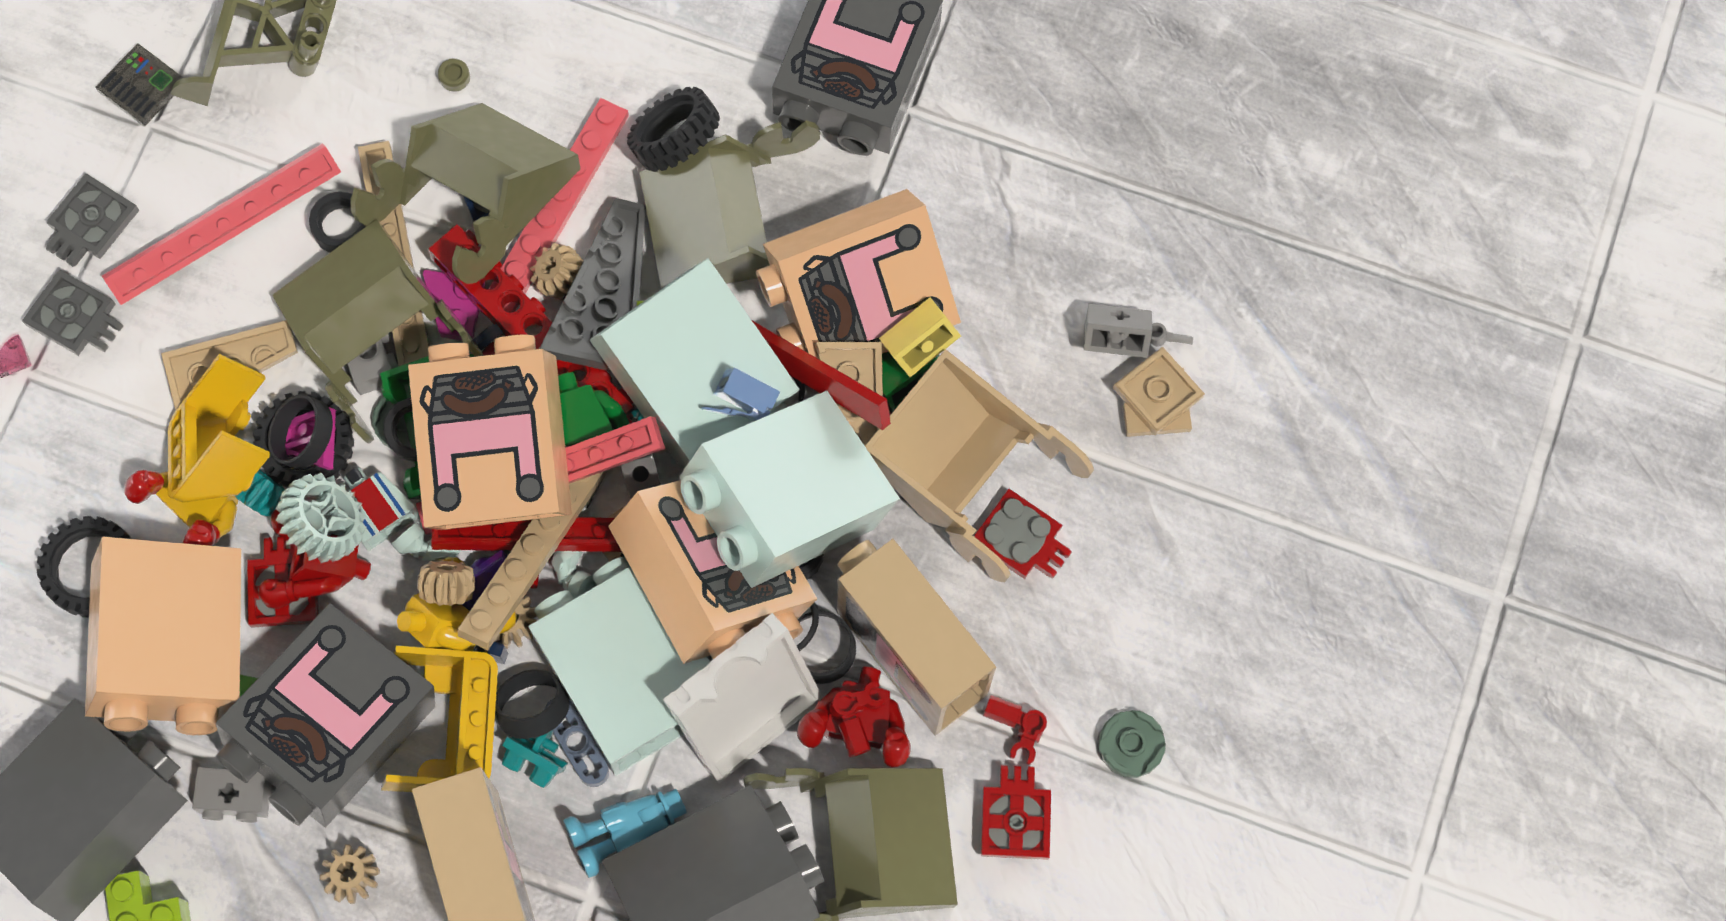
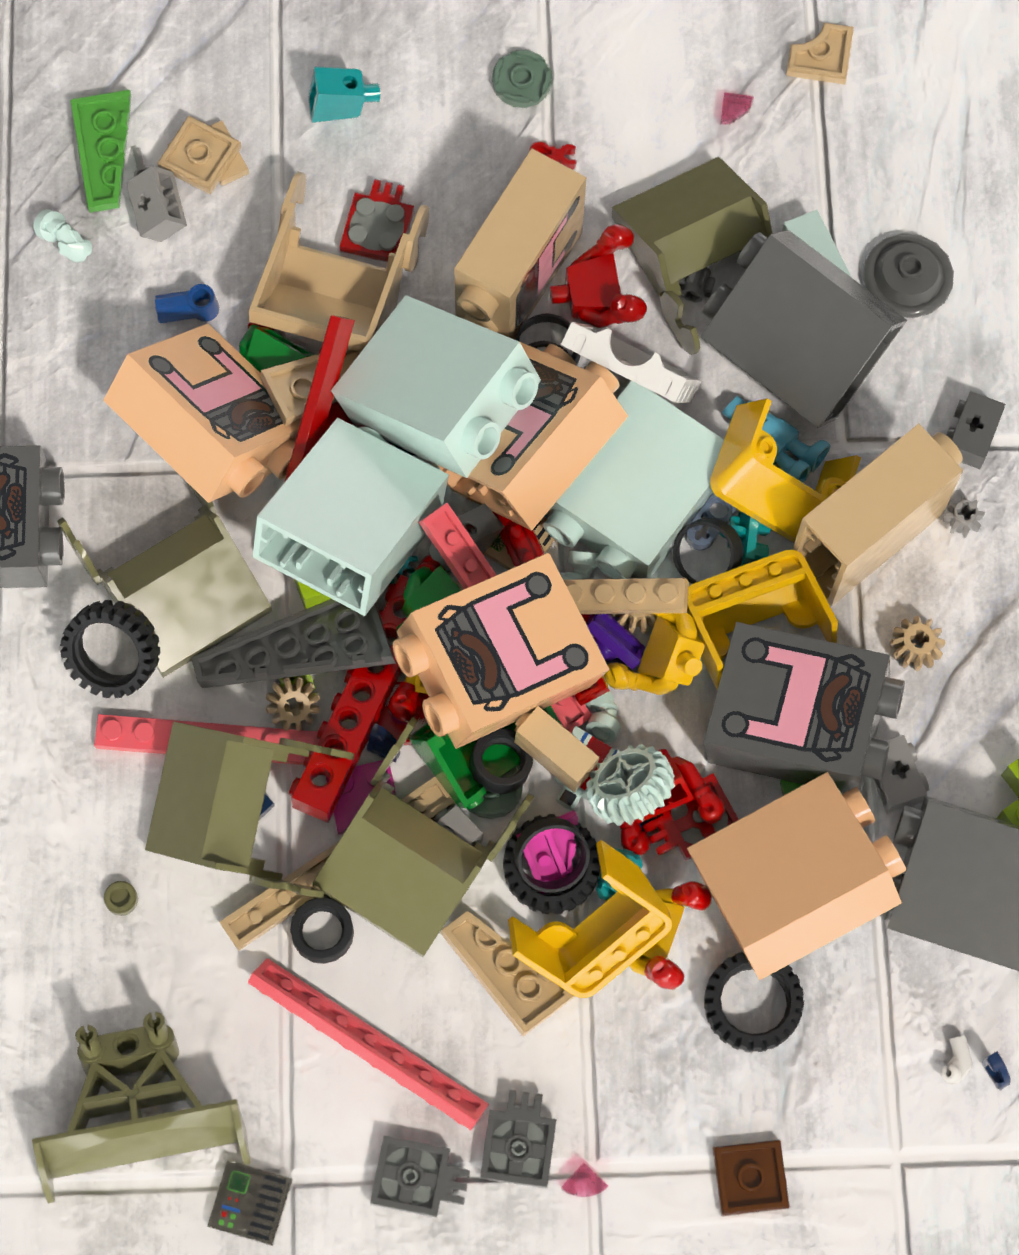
camera: 110 degrees left, 0 degrees up
tan gear [417,560,475,606] -> none
medium blue piece [701,367,780,422] -> none
red bar [829,681,886,758] -> none
light yellow brick [879,297,961,377] -> none
red piece [981,765,1051,860] -> none
none -> light aqua arm [34,209,93,262]
none -> bright green wing [70,90,132,213]
none -> blue piece [155,284,220,324]
none -> teal torso [308,67,380,123]
none -> tan brick [514,706,599,793]
none -> dark grey gear [679,267,716,302]
none -> yellow windscreen [710,398,861,542]

